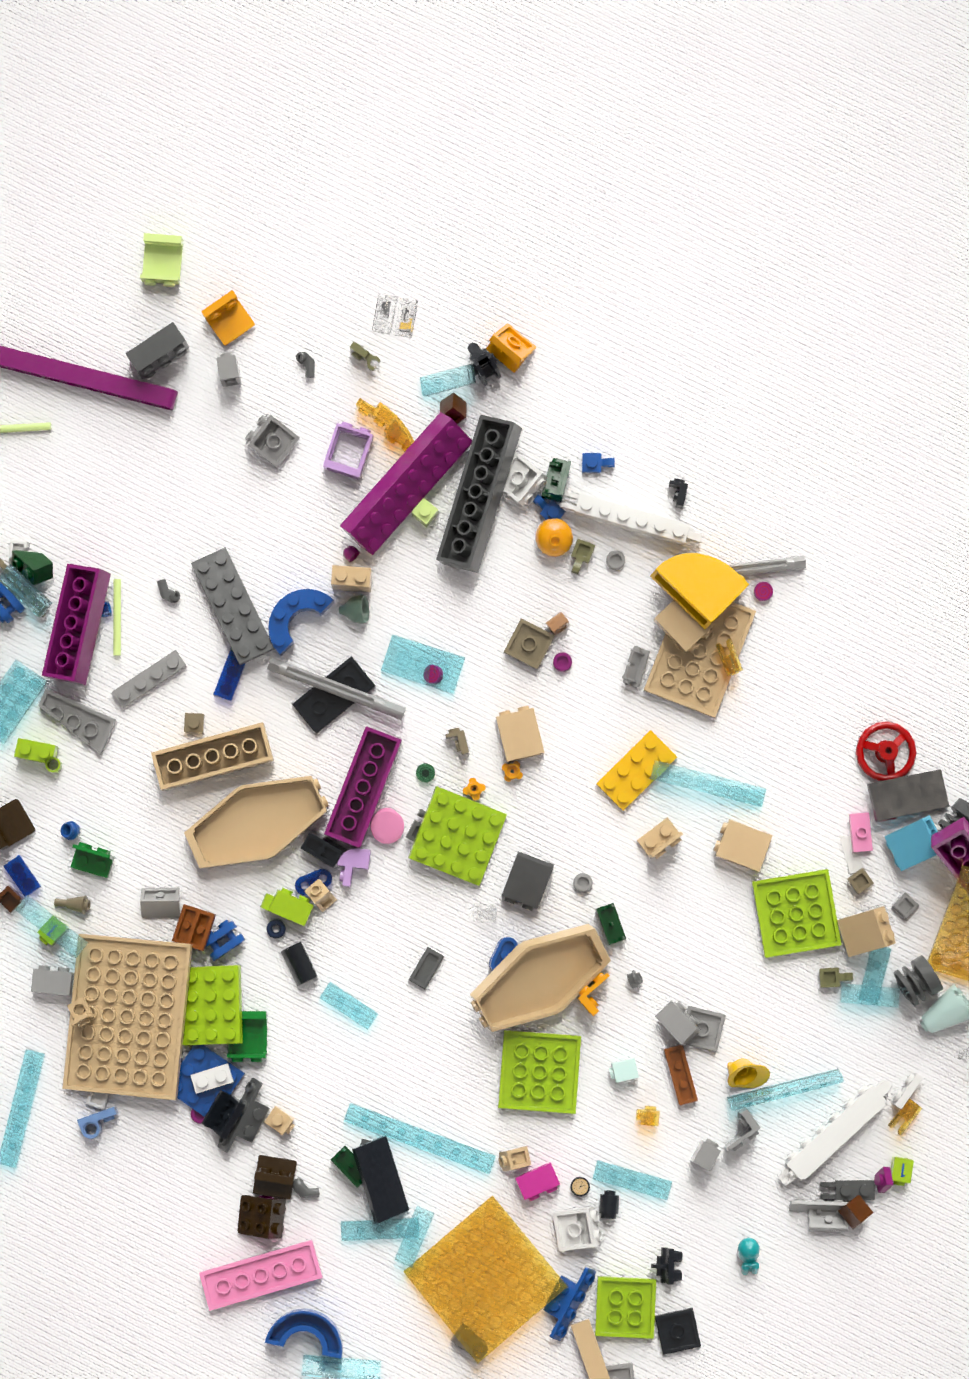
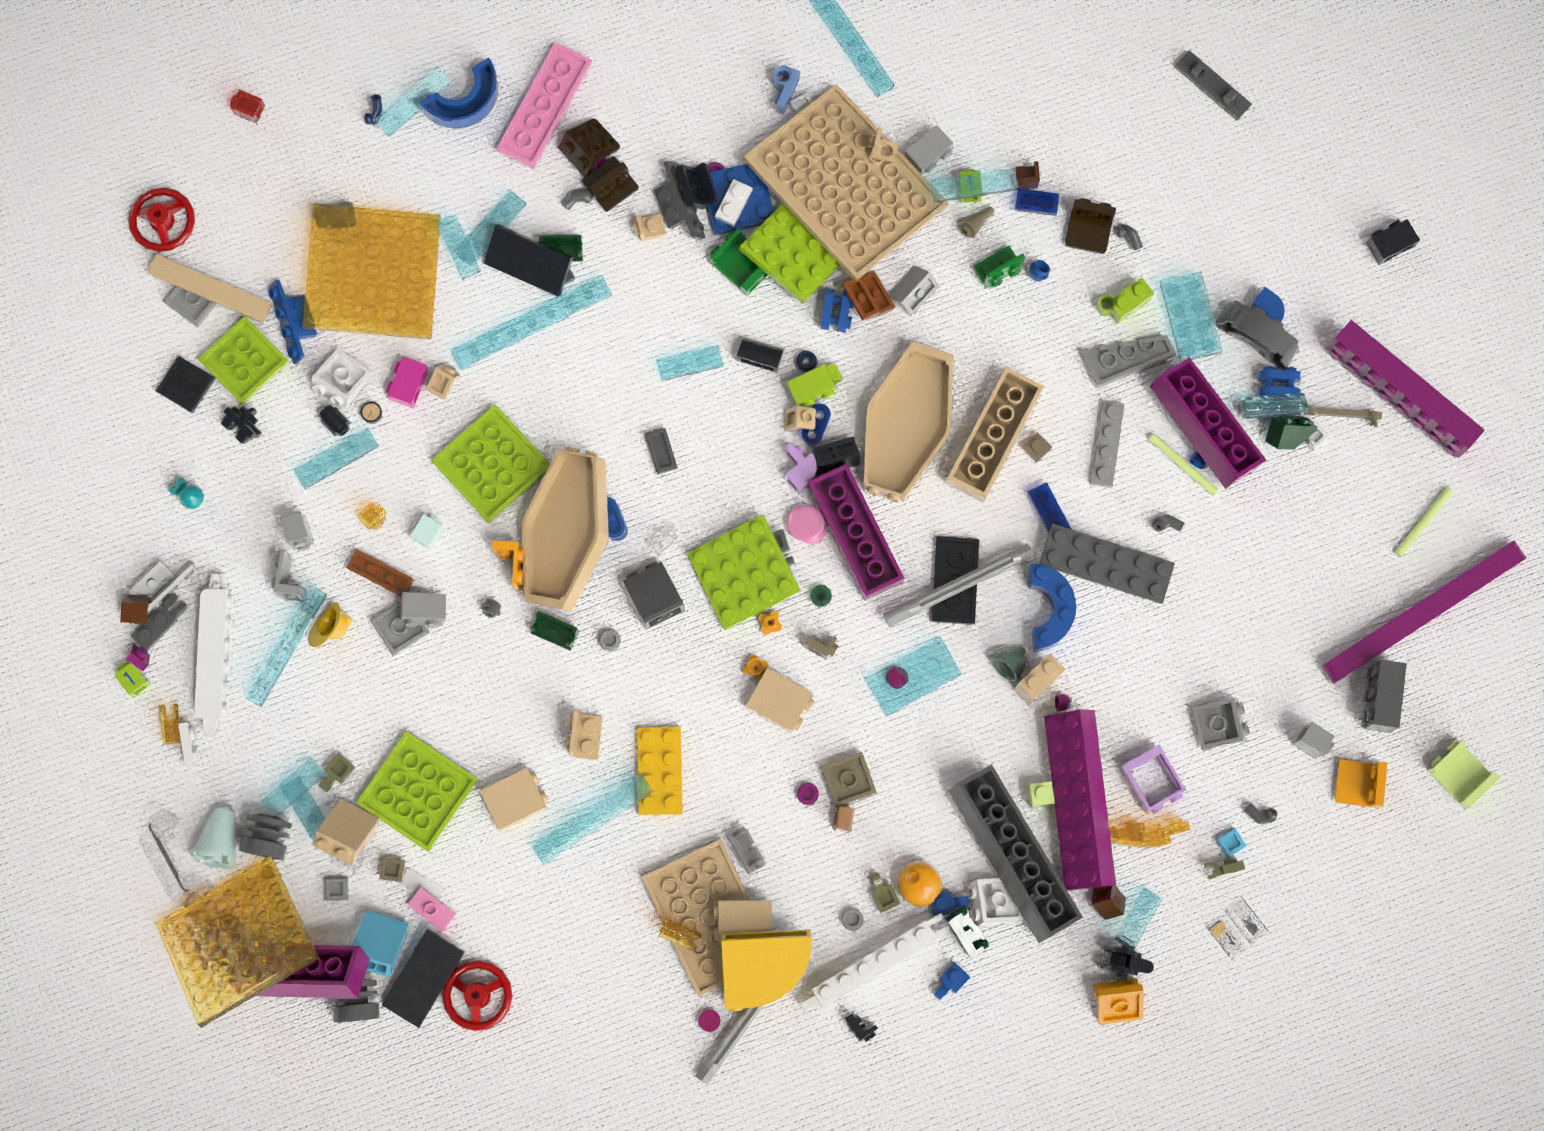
camera: 135 degrees right, 5 degrees down
none -> medium azure tile [1215,828,1246,858]

